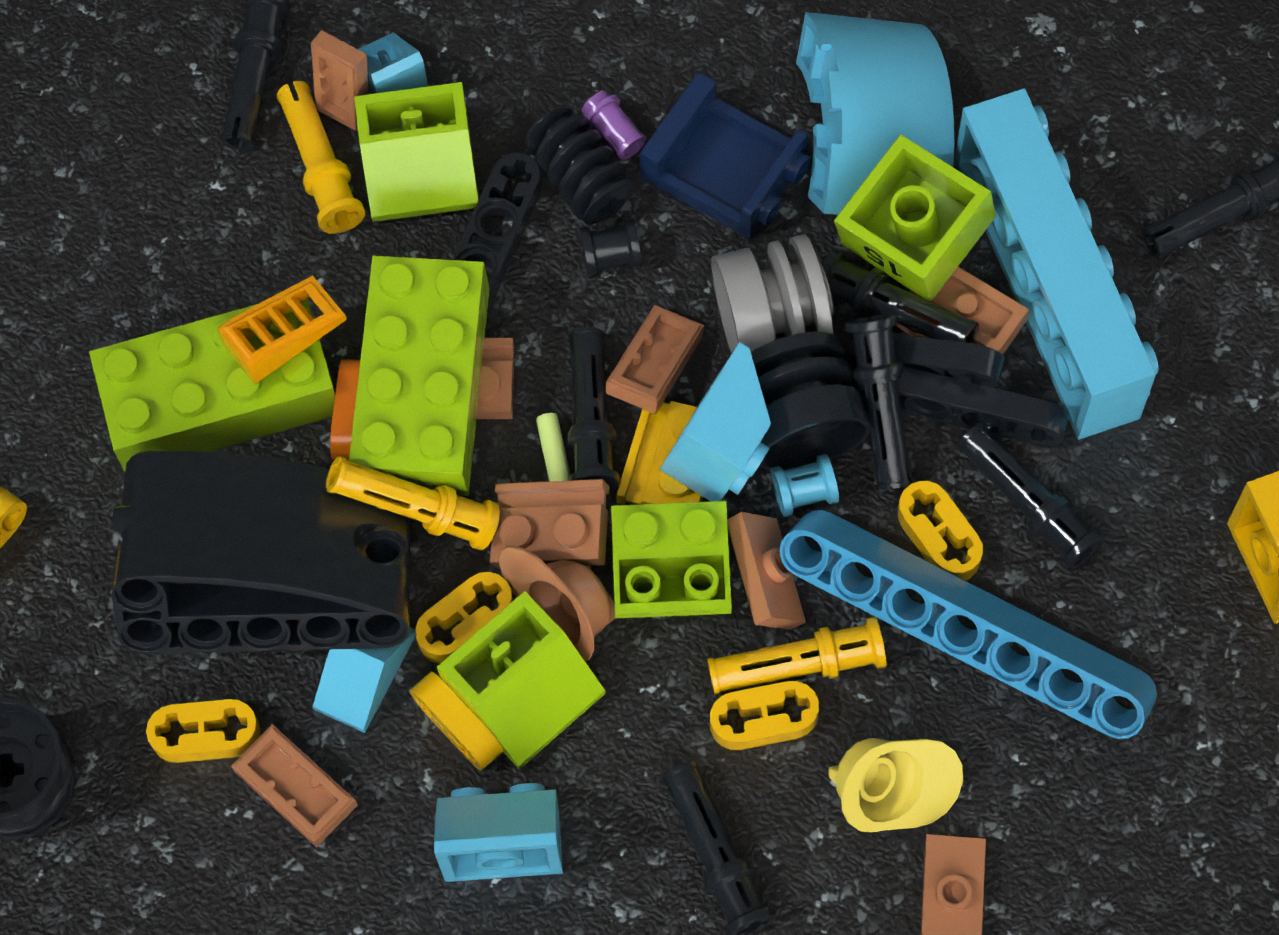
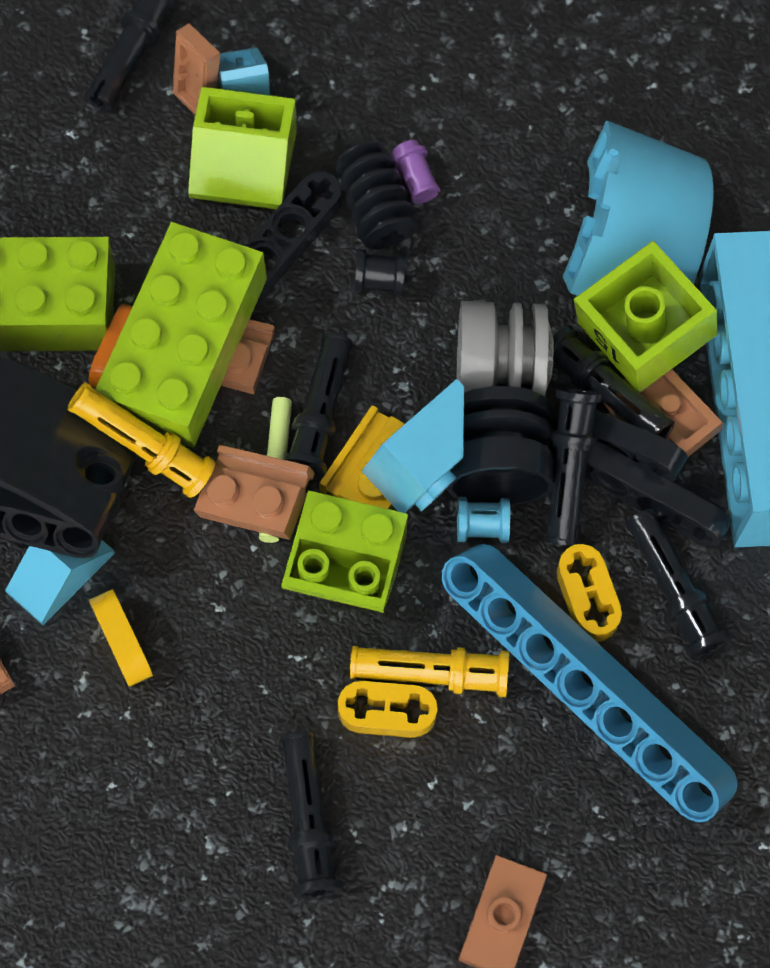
camera: 10 degrees right, 0 degrees up
light orange slope [217,275,347,384] -> none
yellow pin [277,81,365,234] -> none
yellow beam [415,572,513,664] -> none
medium azure slope [434,783,563,882] -> none
lime slope [437,591,606,769] -> none
nougat piece [498,546,615,661] -> none
nougat plate [606,305,704,414] -> none
dark blue panel [640,72,811,239] -> none
nougat plate [727,512,806,630] -> none
light yellow piece [828,738,963,832] -> none

